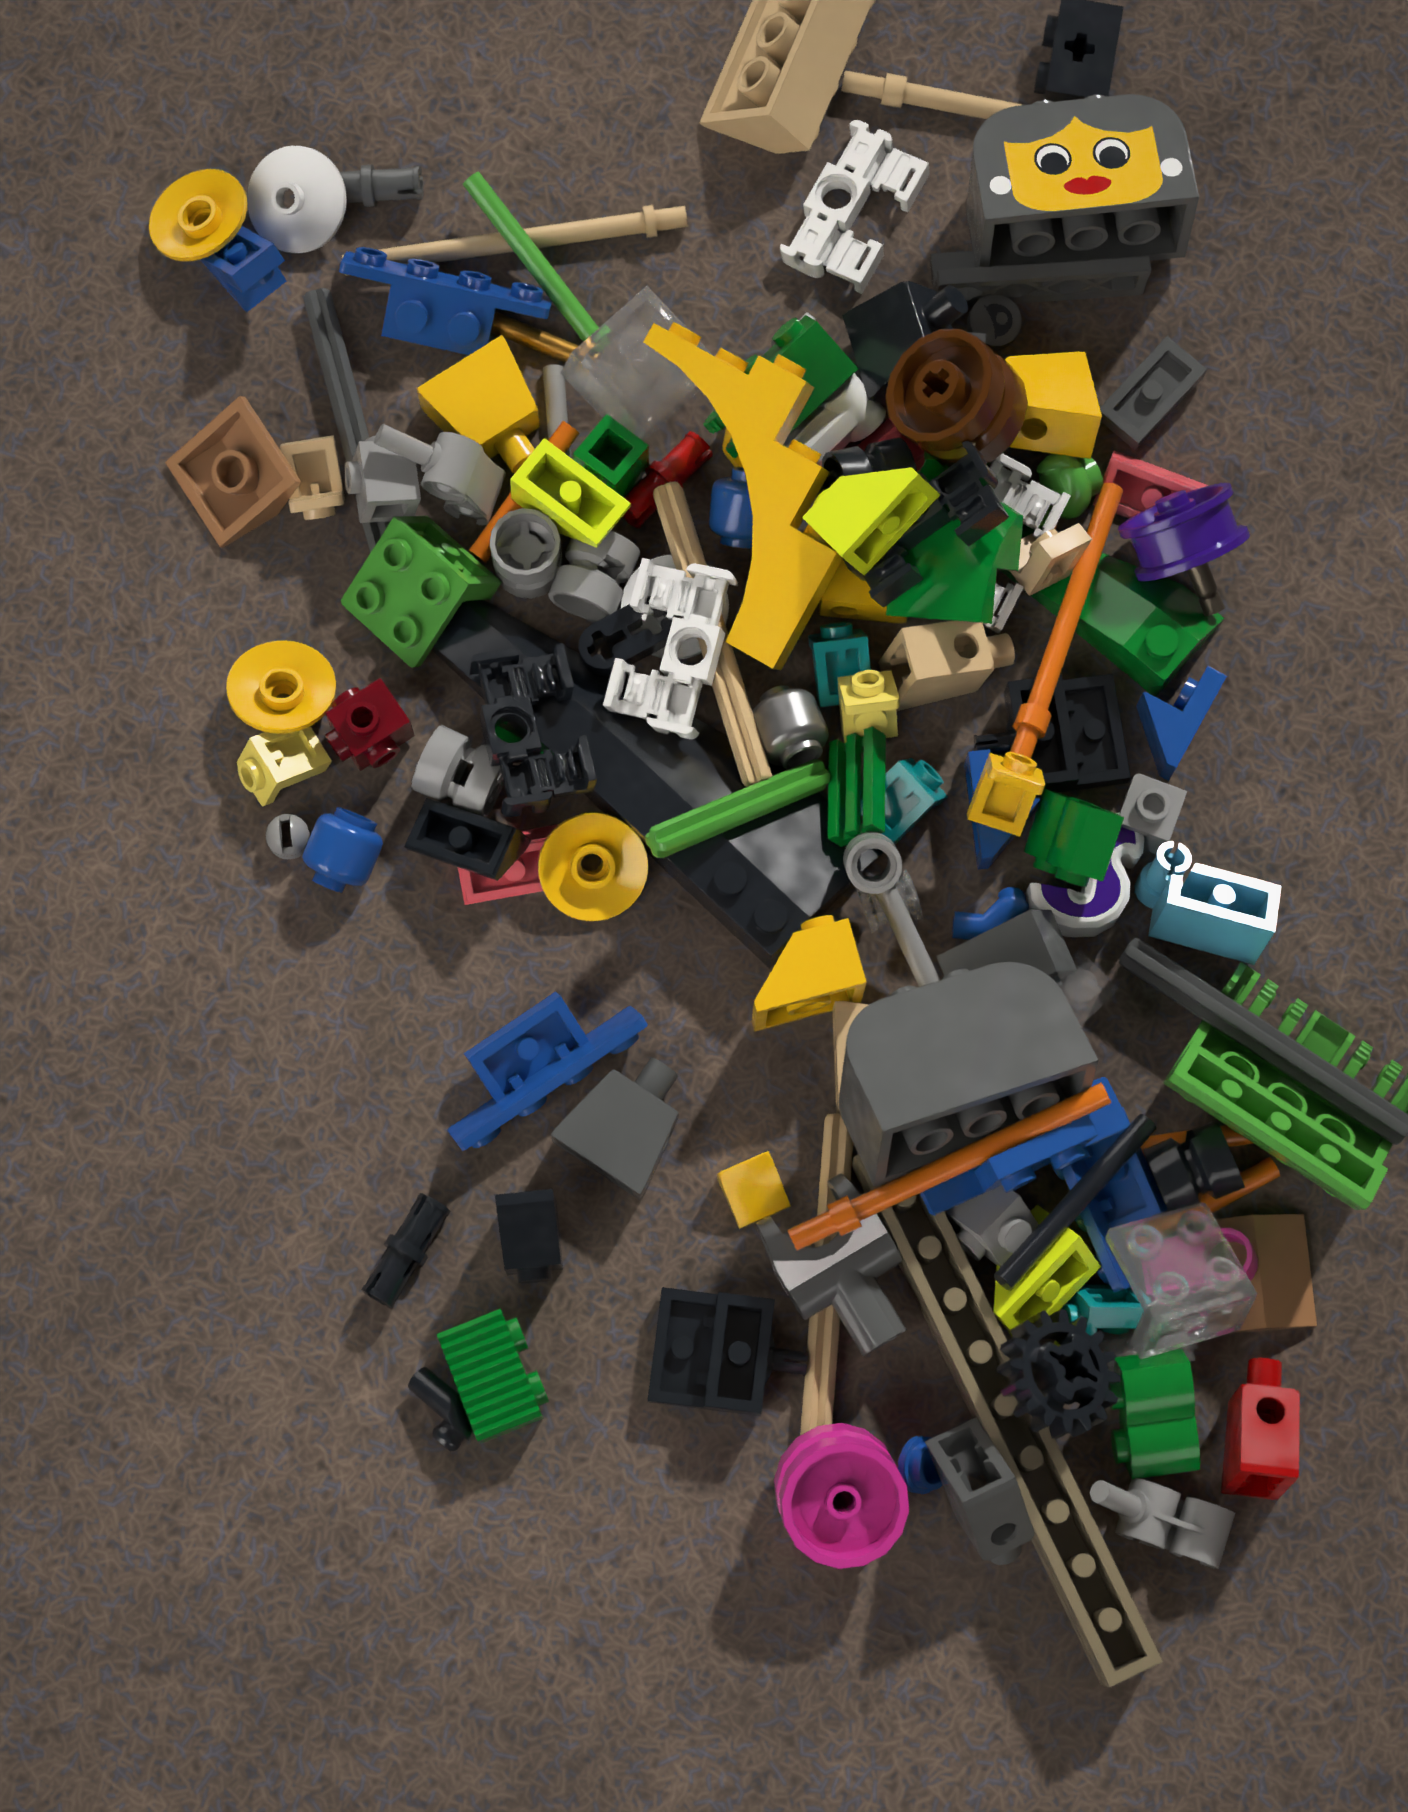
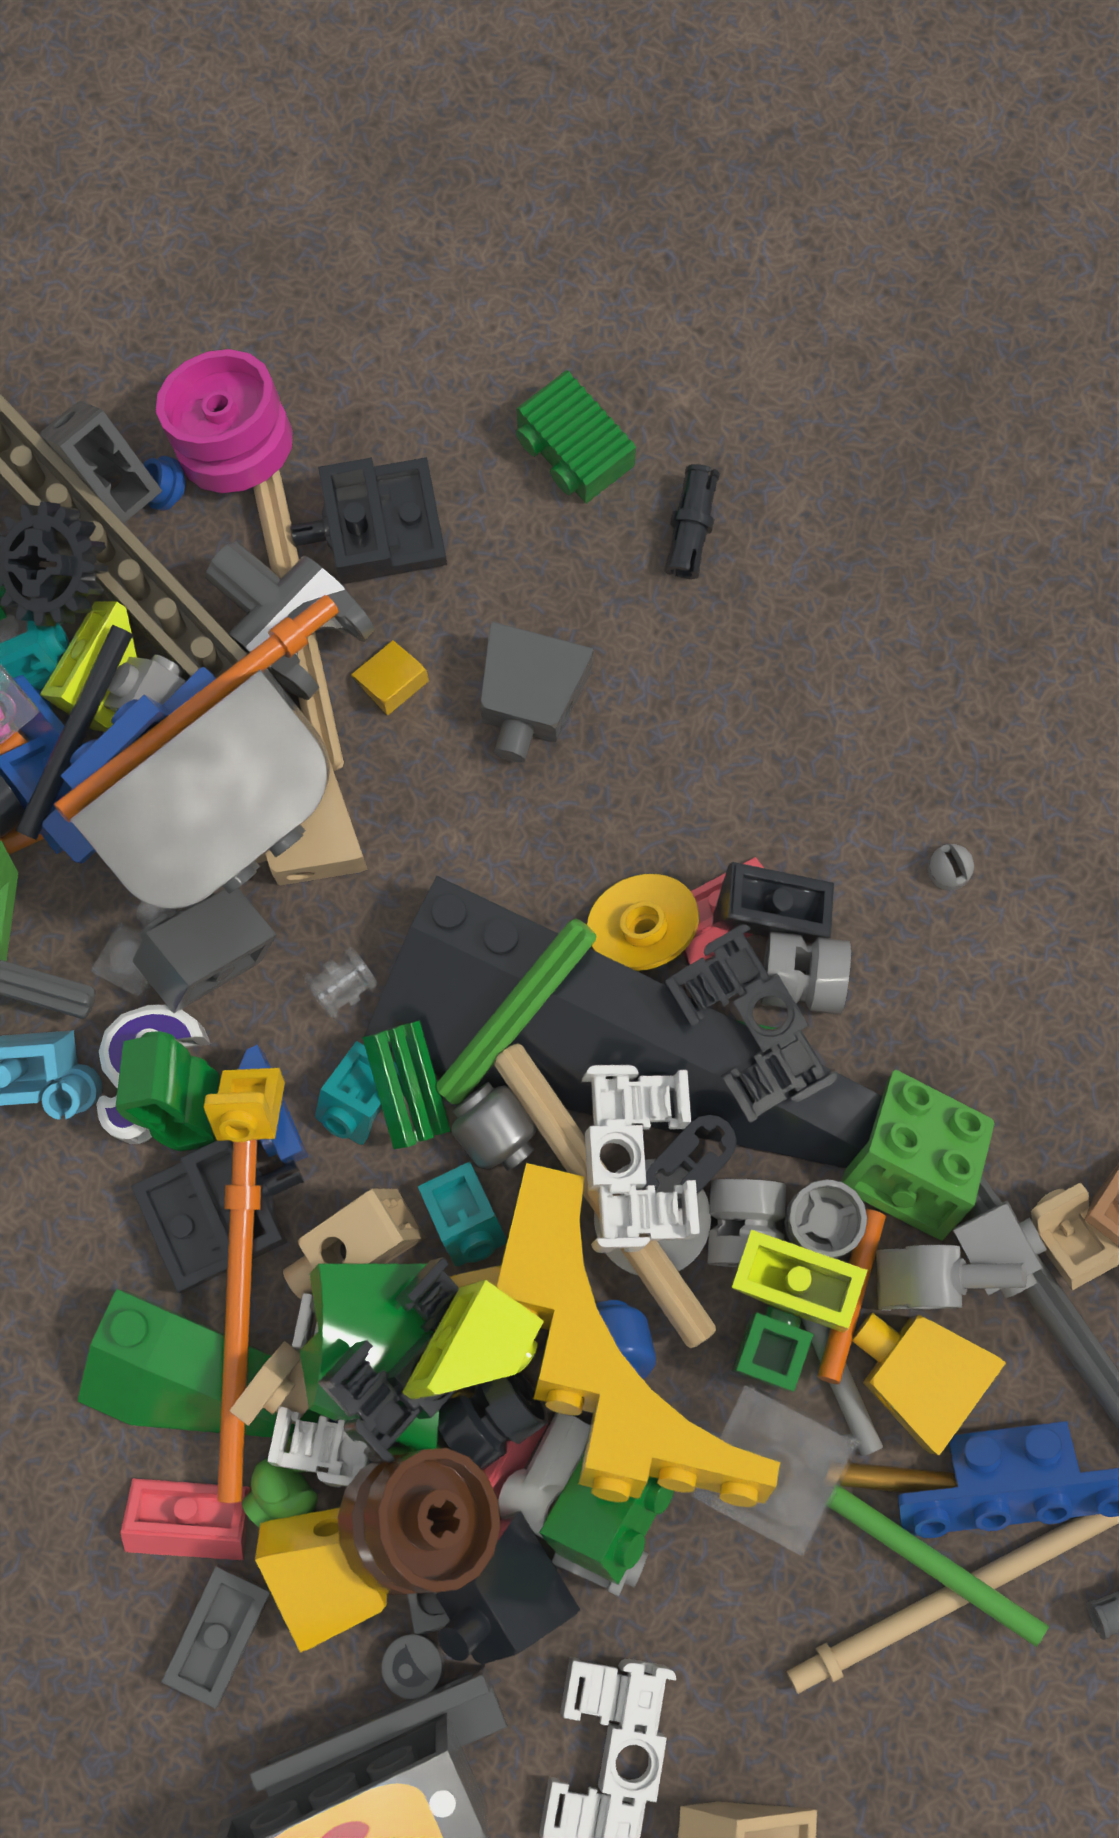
camera: 165 degrees right, 0 degrees up
yellow dish [226,641,336,733] -> none
light yellow bracket [237,726,332,806] -> none
blue head [302,807,383,893] -> none
dark red brick [325,678,415,771] -> none
black arm [408,1367,472,1452] -> none
blue bracket [447,991,648,1151] -> none
black slope [495,1189,563,1284] -> none
red pin [622,431,713,529] -> none
yellow slope [752,915,867,1031] -> none
light yellow bracket [837,670,900,743] -> none
light grey piece [843,832,940,987] -> none
blue arm [952,887,1029,940] -> none
dark purple wheel [1118,483,1250,616] -> none
light grey bracket [1119,773,1187,854] -> none
blue slope [1136,666,1227,781] -> none

